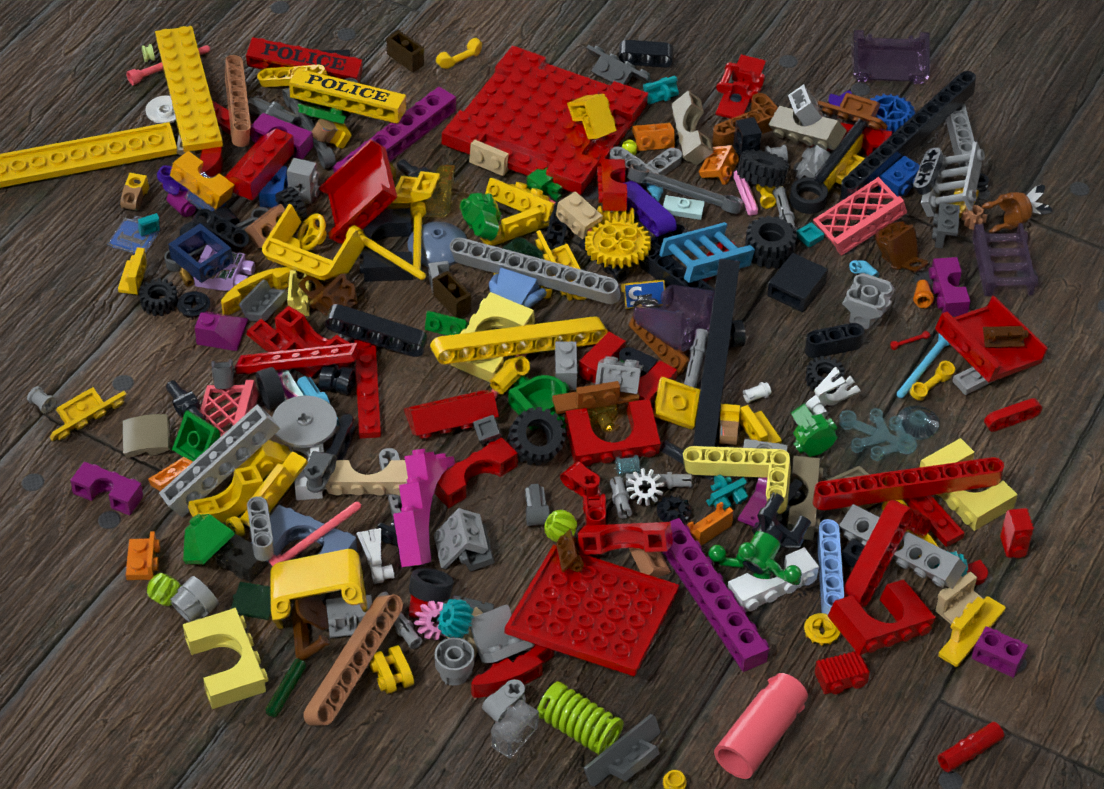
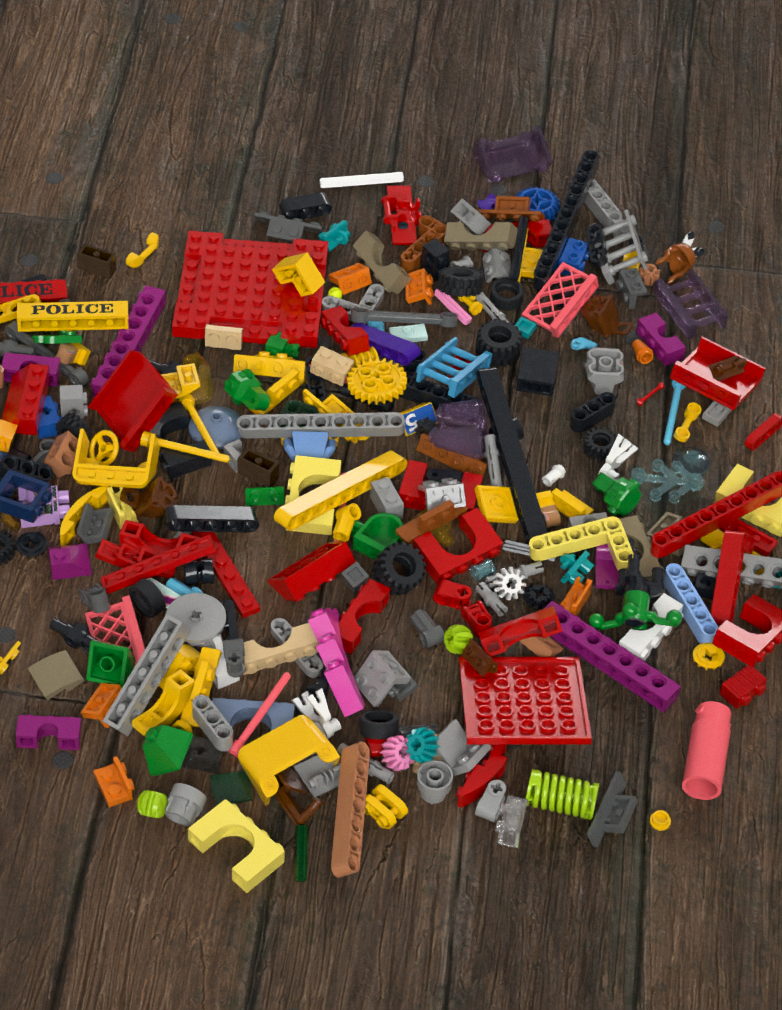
camera: 25 degrees left, 0 degrees up
none -> white axle [320,172,404,188]

